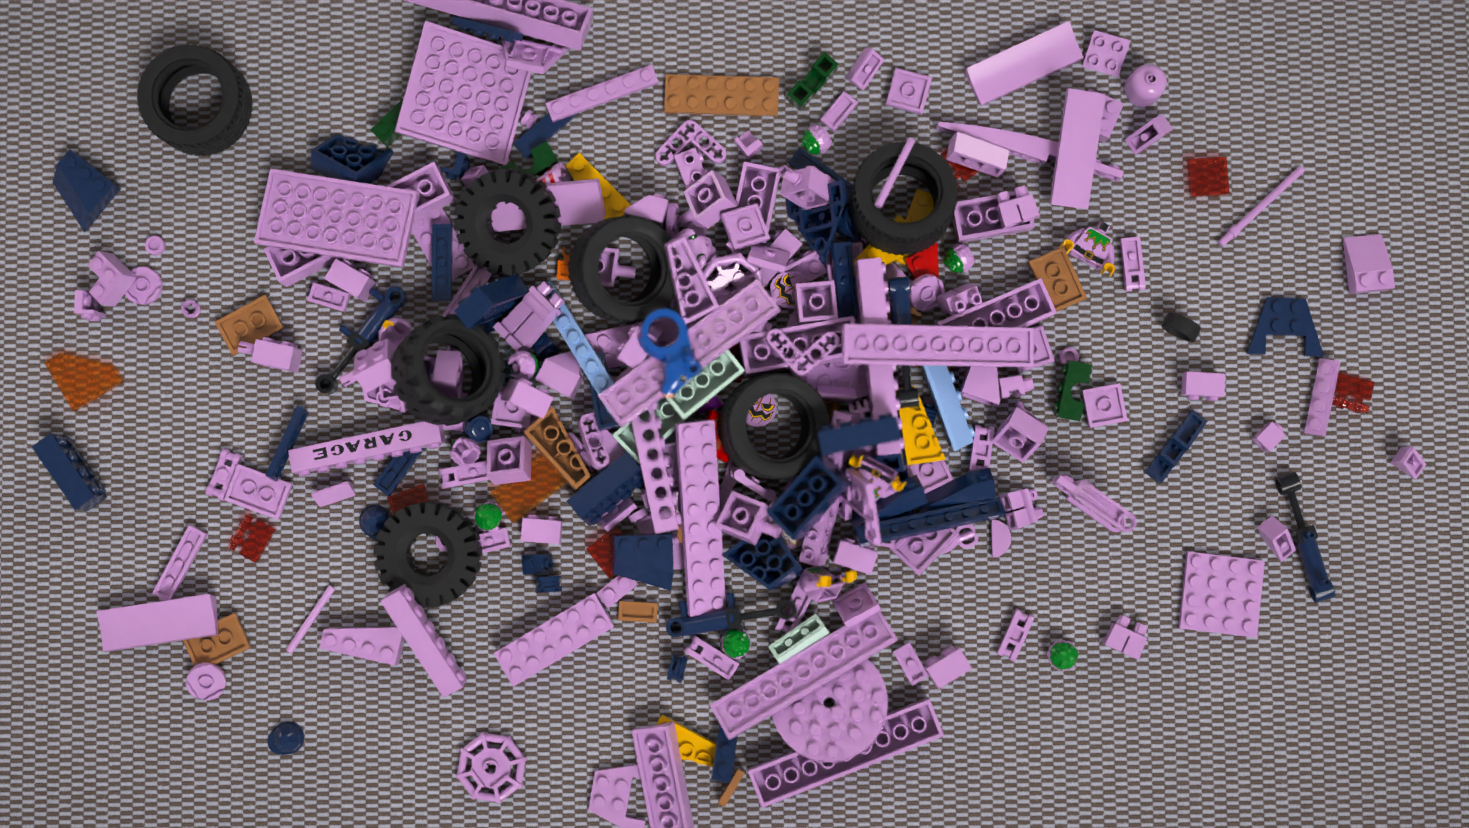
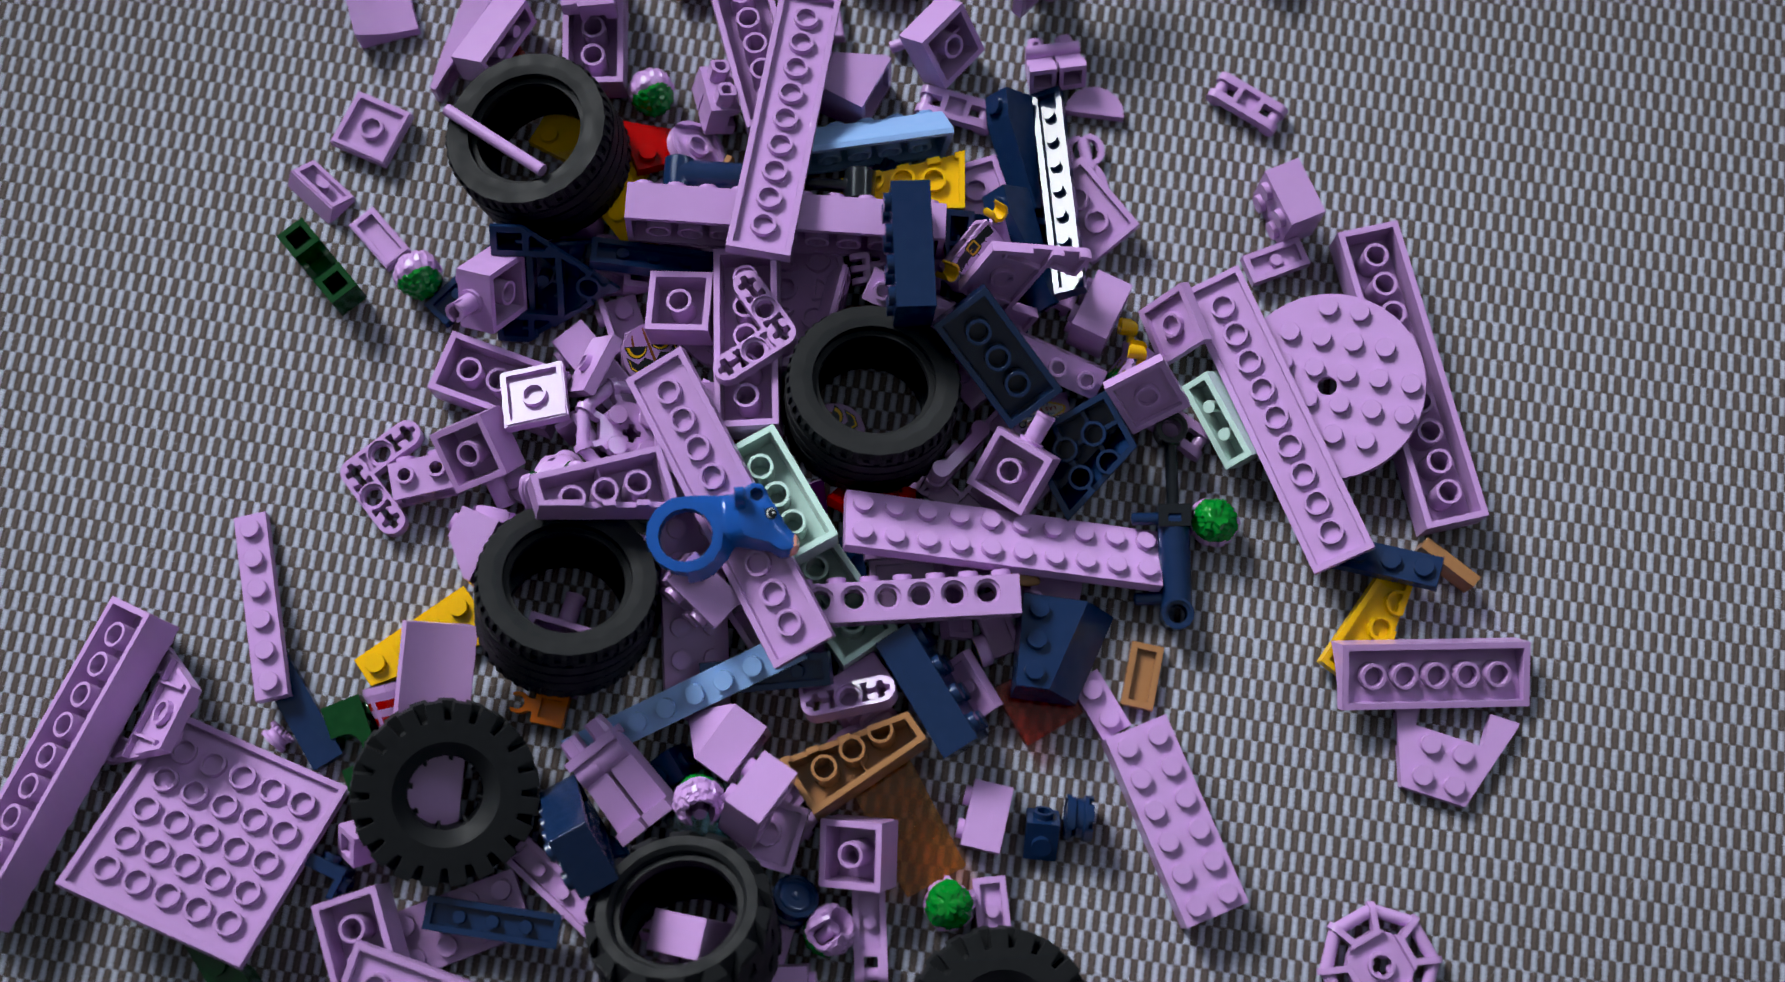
camera: 85 degrees left, 10 degrees down
dark blue plate [451,16,523,43] -> none
medium nougat plate [664,74,779,117] -> none
dark blue wheel [667,653,688,683] -> none
lavender plate [684,635,739,680] -> none
lavender panel [734,131,763,160] -> none
lavender hips [998,375,1034,400] -> none
green piece [1047,640,1079,671] -> none
none -> lavender plate [1103,353,1191,434]

